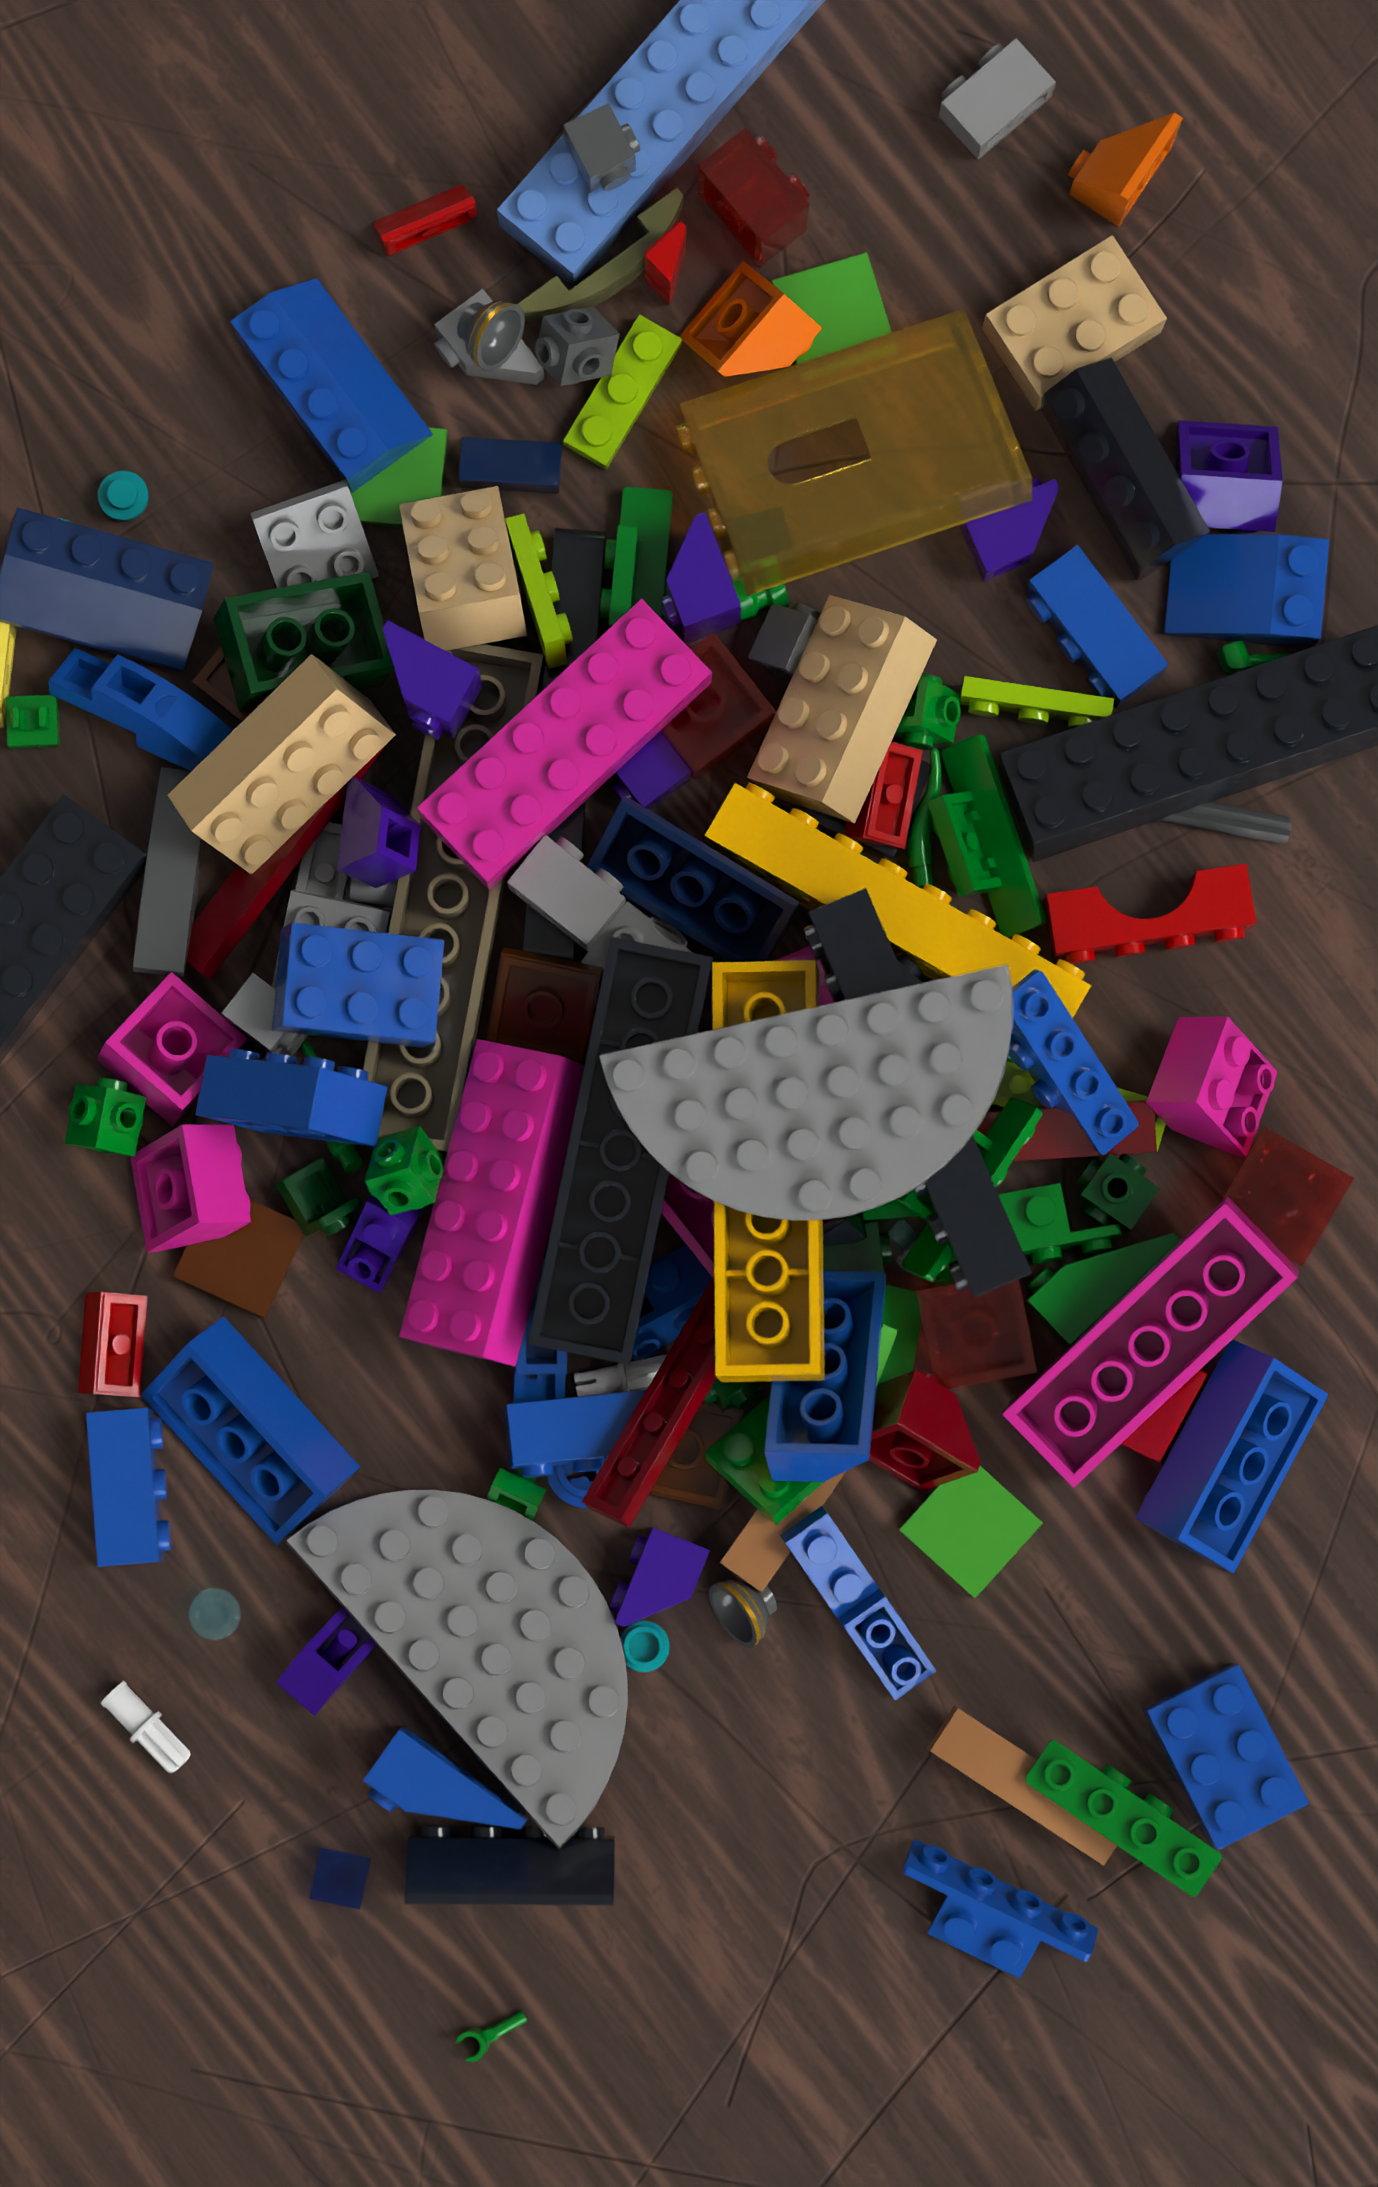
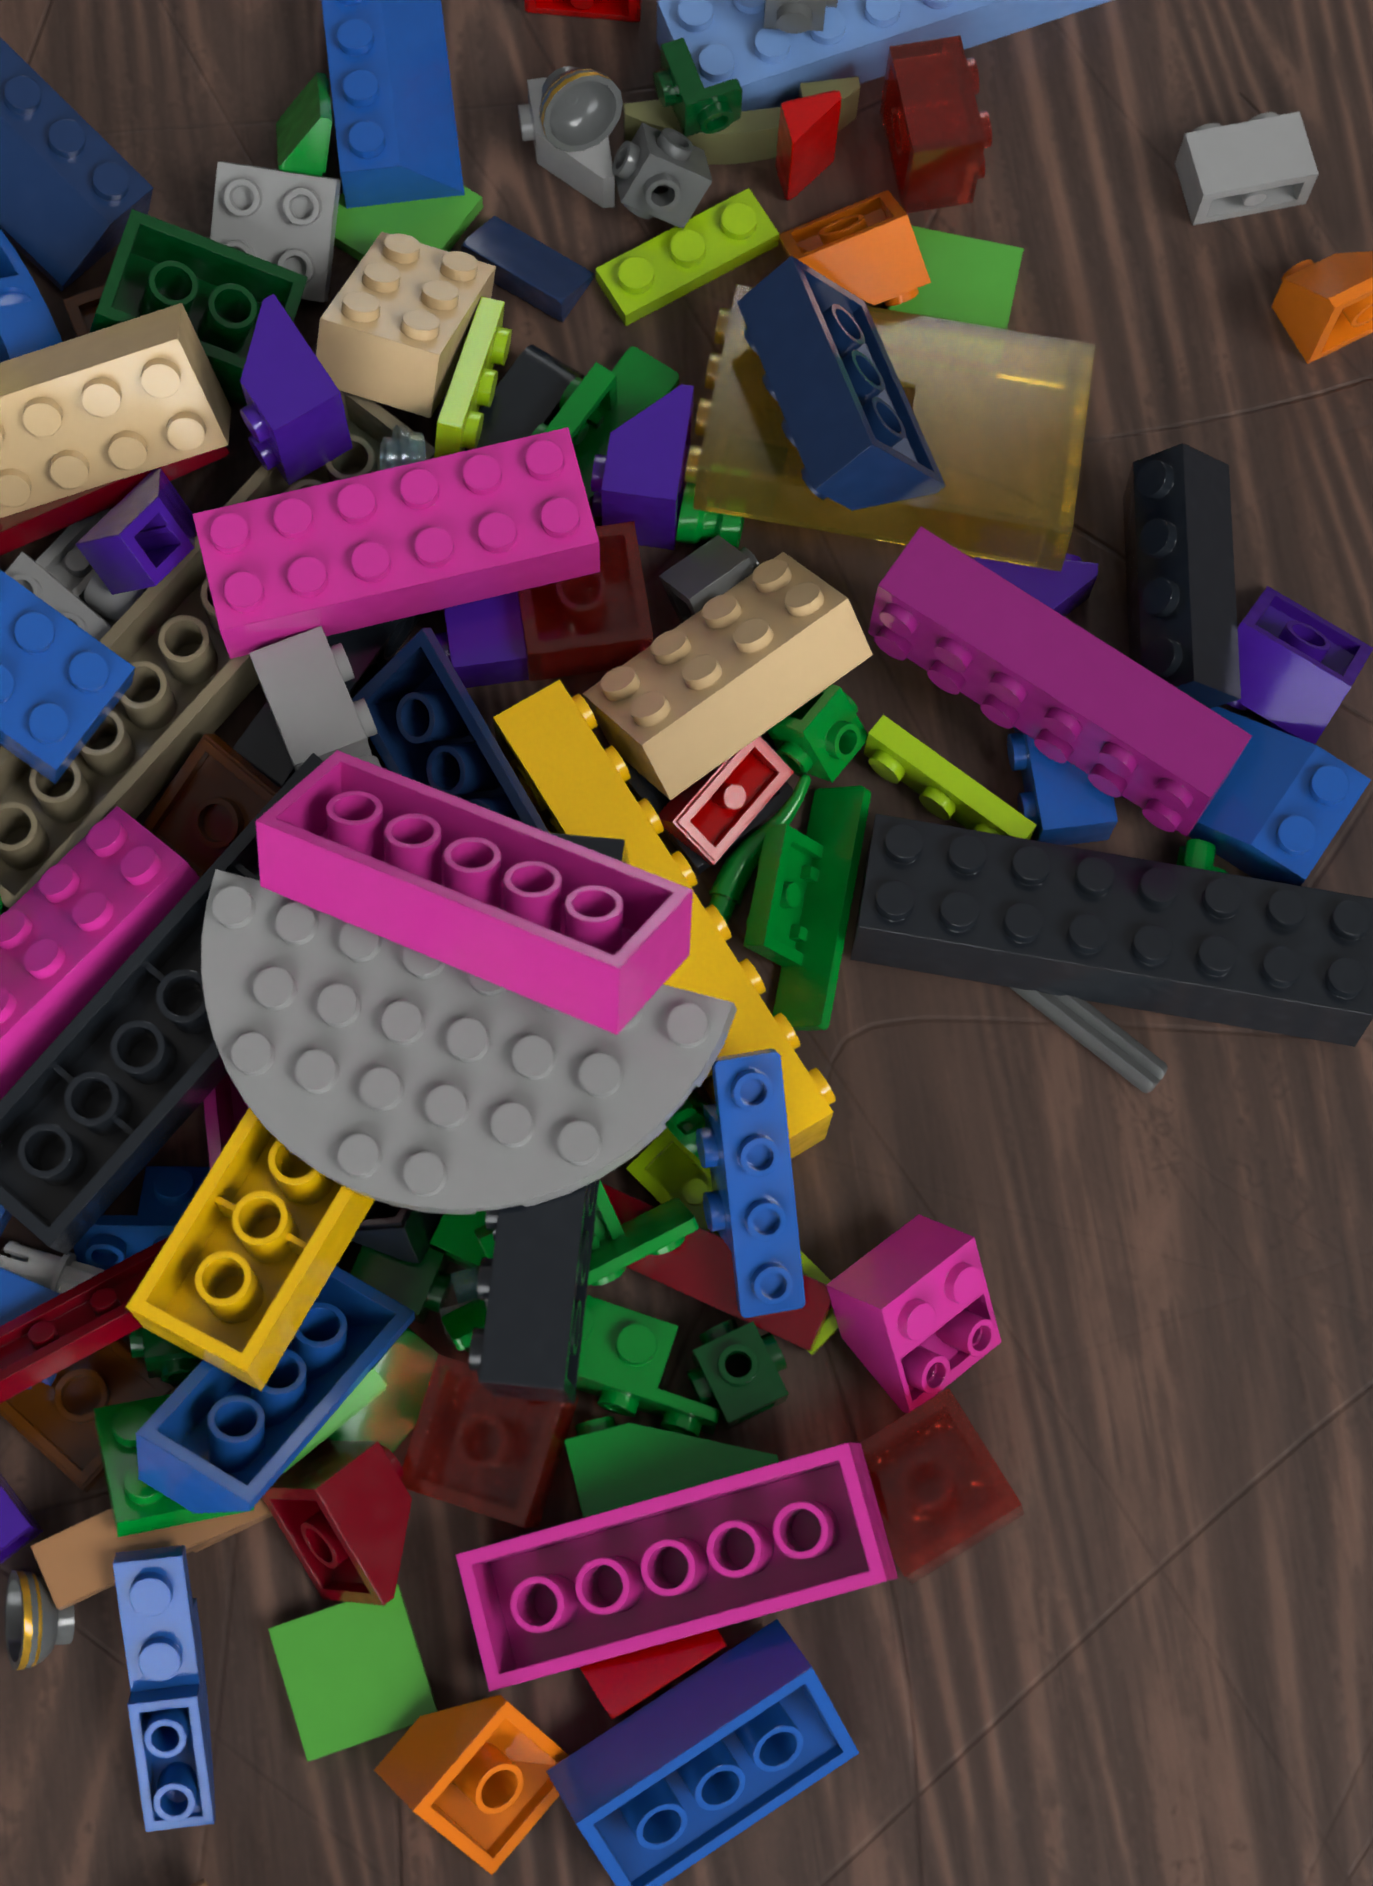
camera: 30 degrees right, 10 degrees down
teal plate [98,471,149,521] -> none
tan brick [982,235,1167,411] -> none
red arch [1043,863,1257,965] -> none
none -> dark pink brick [256,750,693,1035]
none -> green slope [276,72,332,176]
none -> orange slope [374,1695,570,1875]
none -> clear light blue plate [380,425,426,470]
none -> dark green bracket [653,37,743,137]
none -> dark blue slope [737,256,946,511]
none -> magenta brick [868,526,1252,837]

